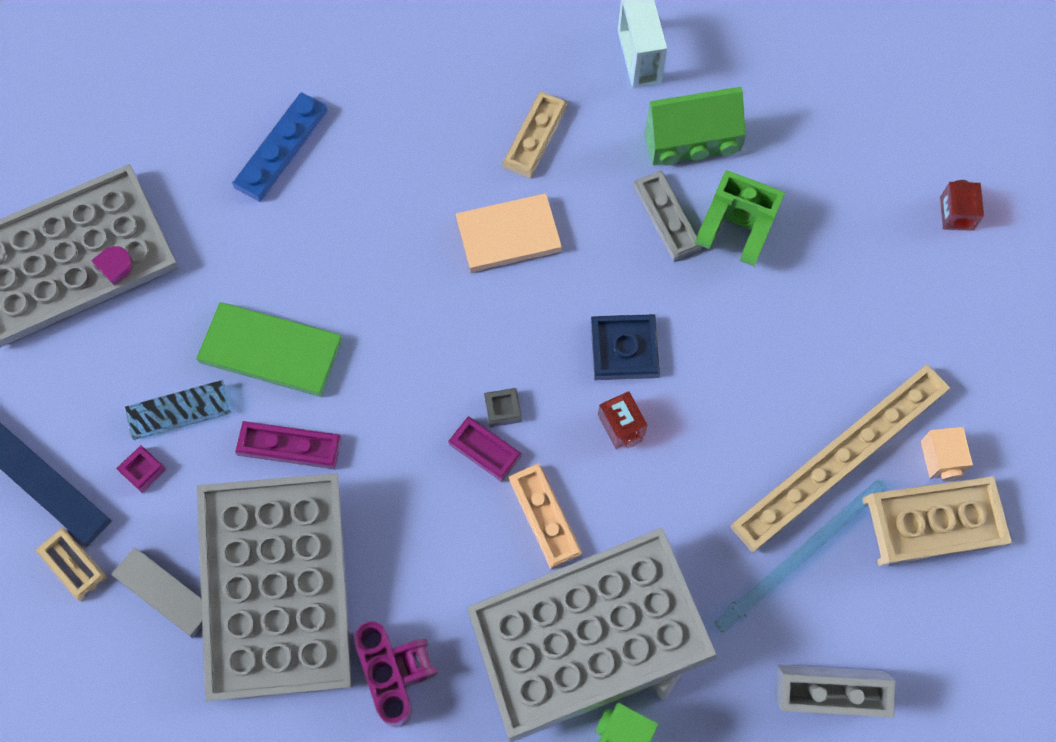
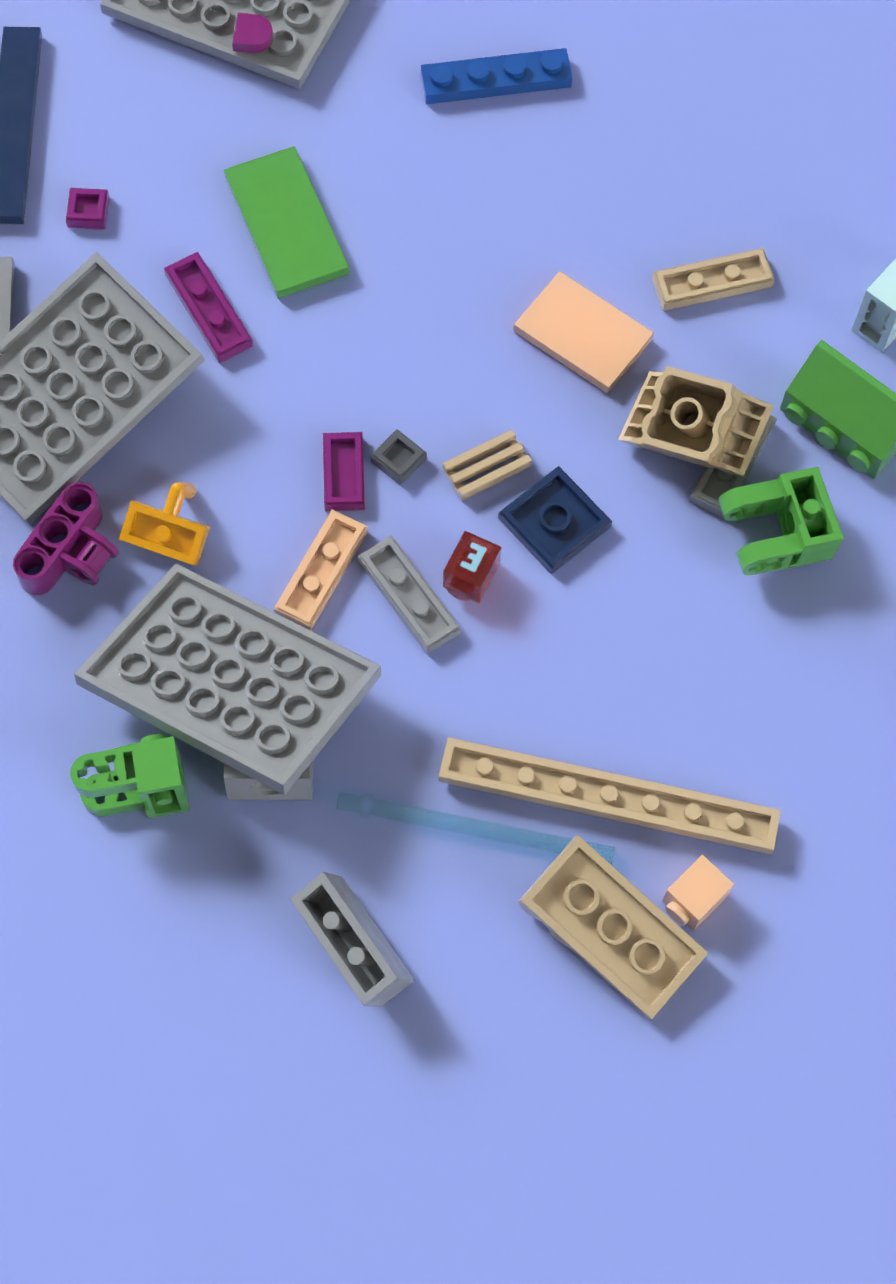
camera: 50 degrees right, 0 degrees up
clear light blue tile [125,380,231,440] -> none
none -> light orange plate [119,482,210,566]
none -> light grey tile [358,535,461,655]
none -> tan tile [442,429,532,501]
none -> tan slope [618,366,774,476]

